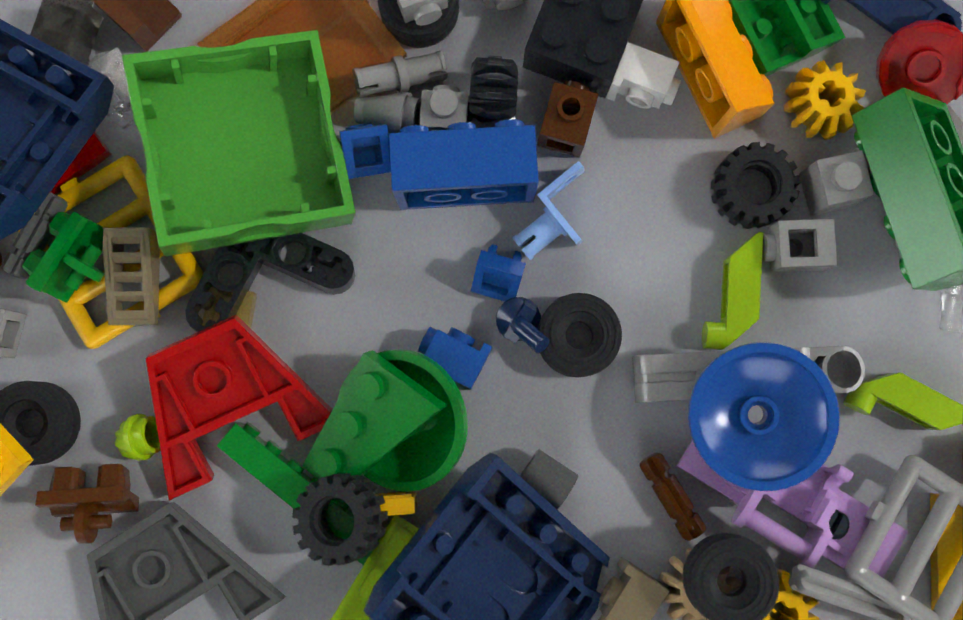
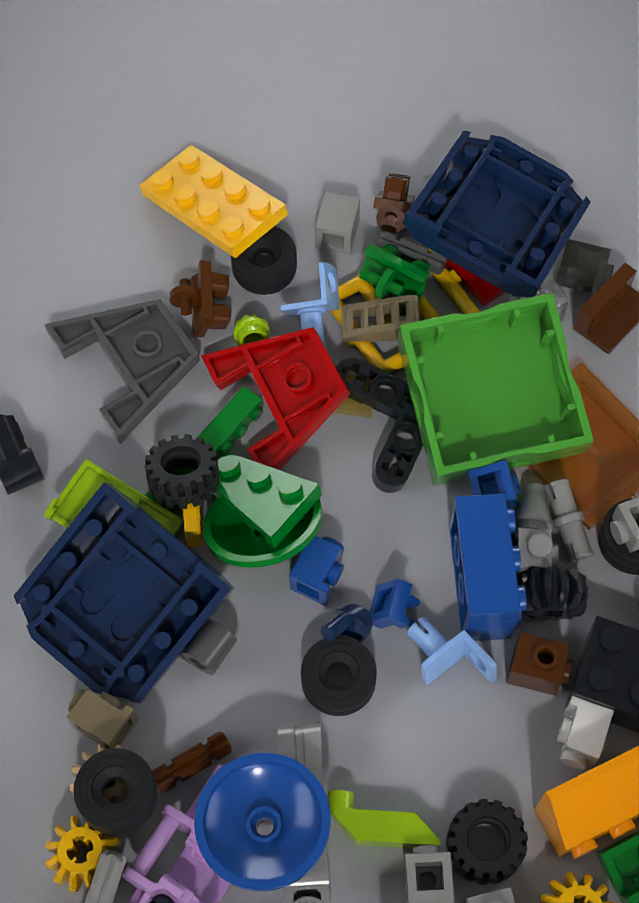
camera: 90 degrees right, 20 degrees down
none -> light blue bracket [280,262,340,347]

